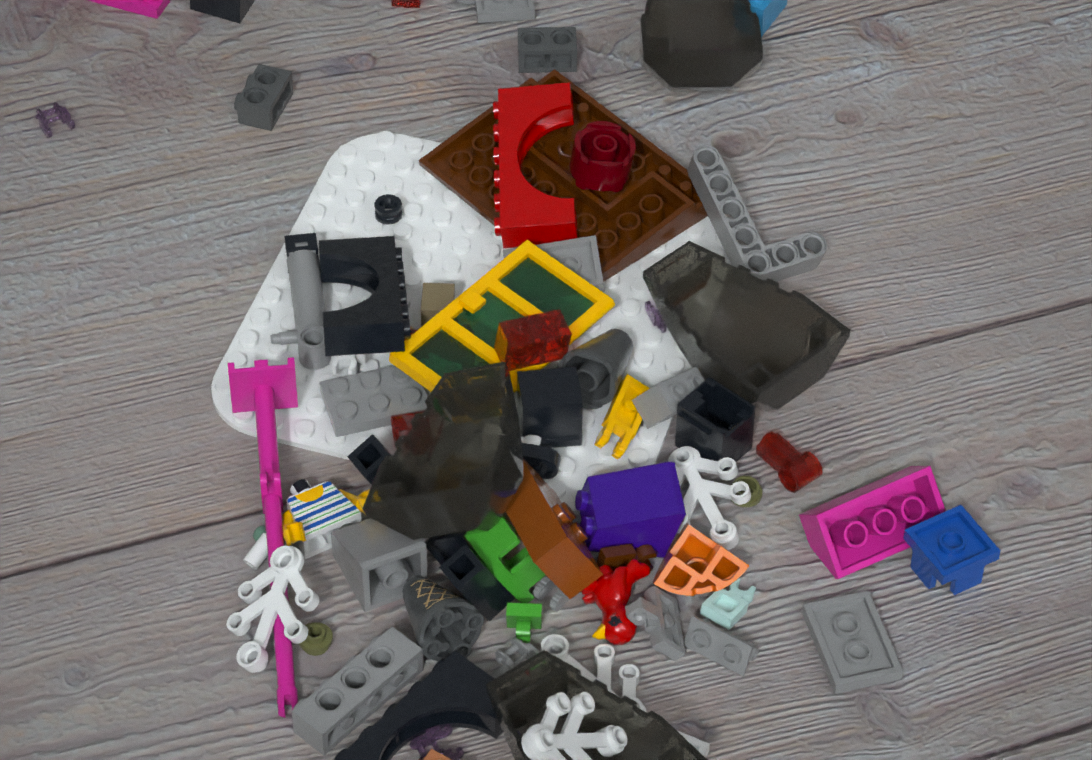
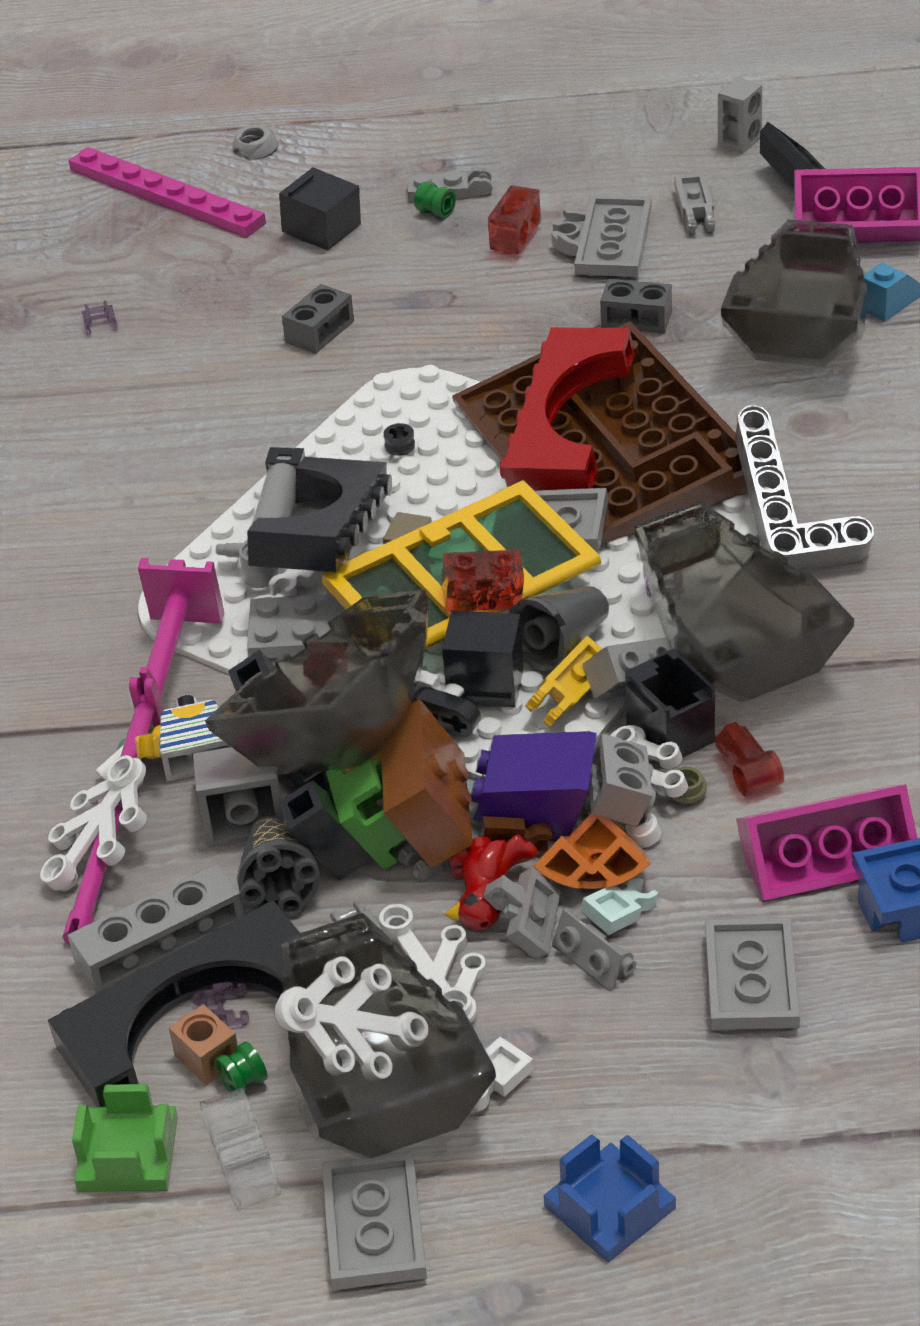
camera: 20 degrees right, 5 degrees down
olive plate [299,622,333,656] -> none
bright green tile [506,602,542,643] -> none
dark red brick [569,121,636,192] -> none
none -> light grey brick [589,734,656,827]

